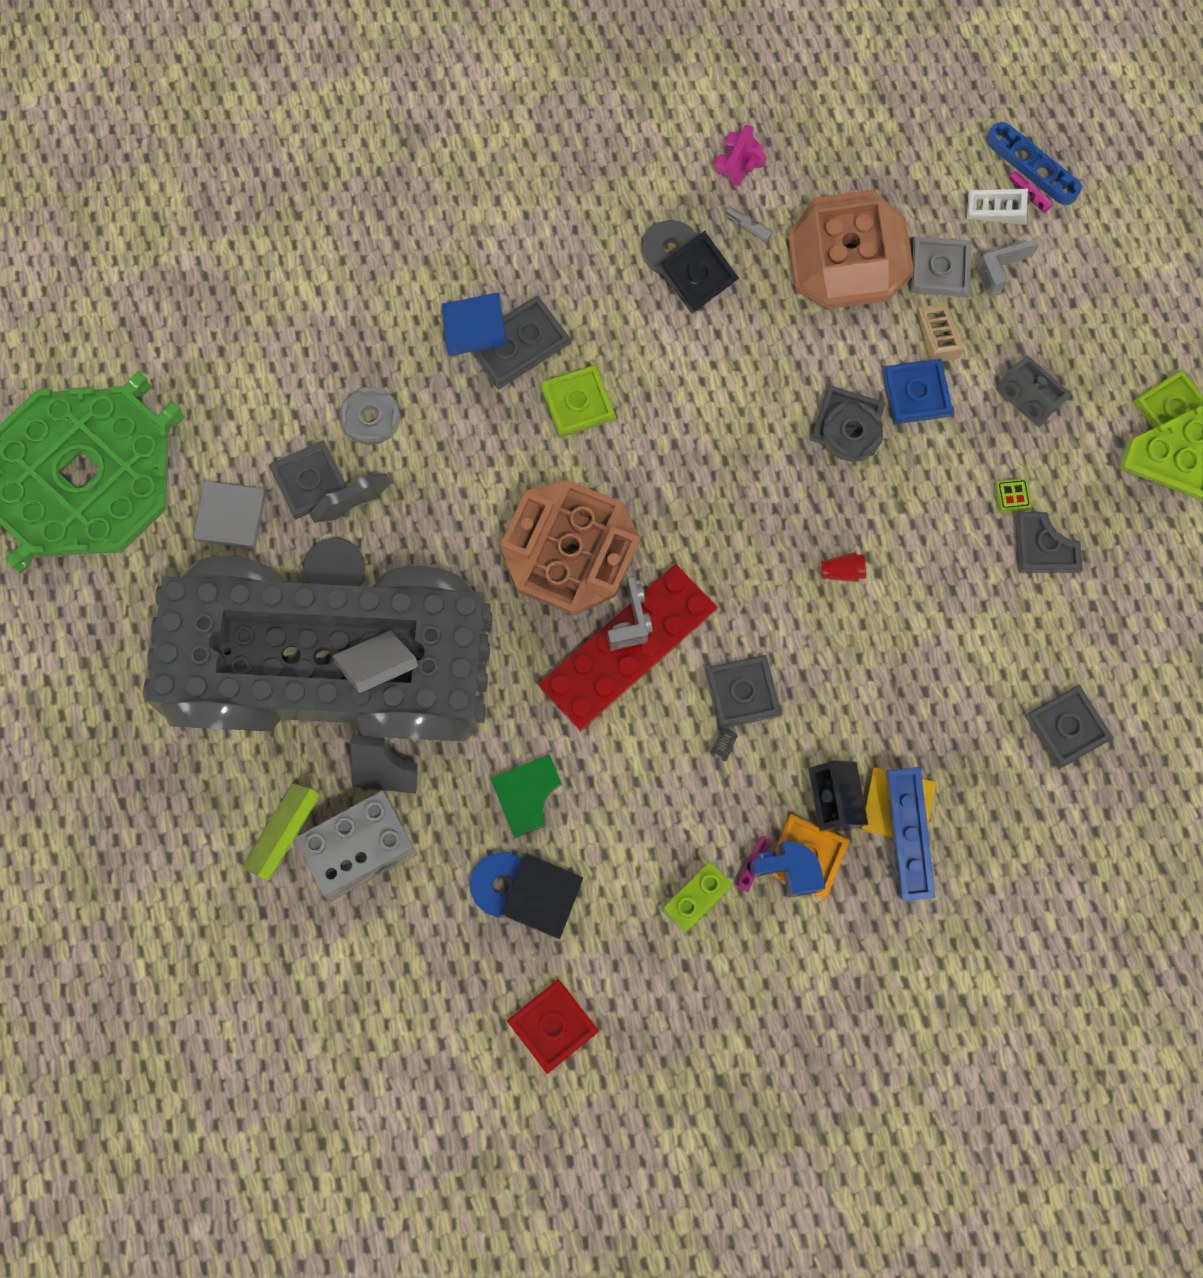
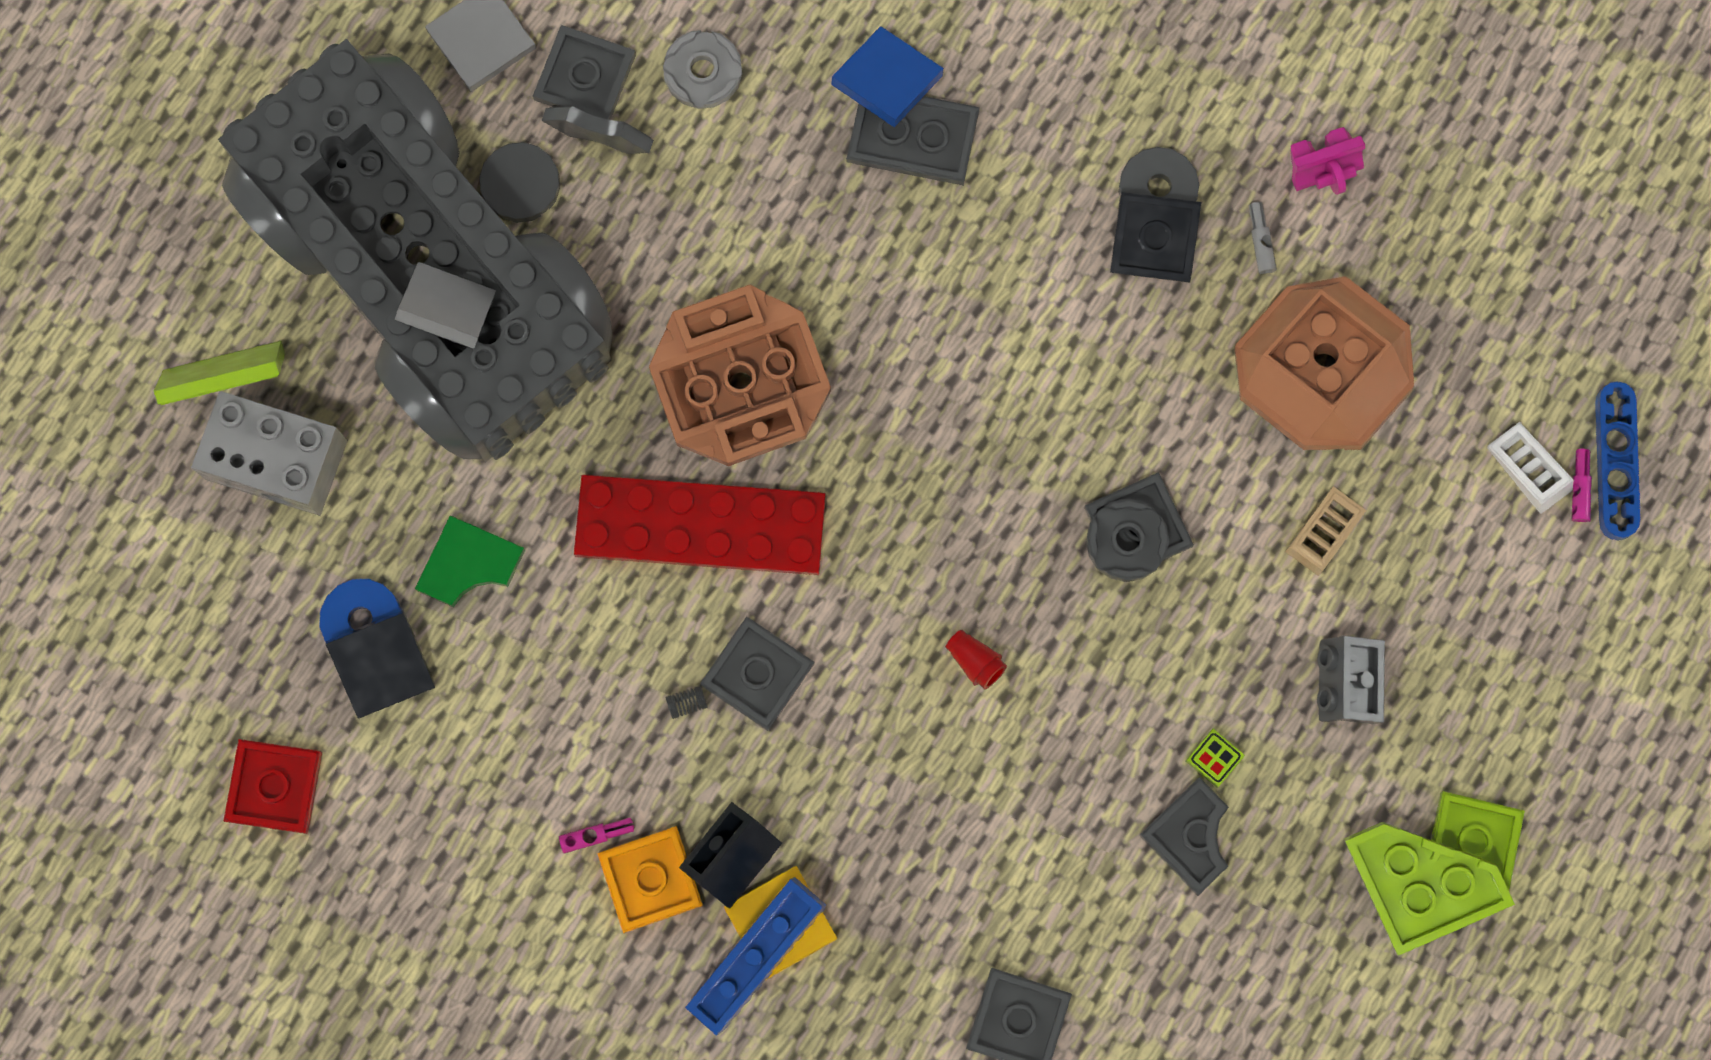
camera: 50 degrees right, 5 degrees up
dark grey tile [350,735,418,794] -> none
lime tile [540,364,616,438] -> none
light grey bracket [607,576,652,651] -> none
lime brick [662,862,733,935] -> none
blue brick [749,841,826,898] -> none
blue tile [882,359,954,425] -> none
light grey tile [910,236,972,298] -> none
light grey bracket [976,239,1039,298] -> none

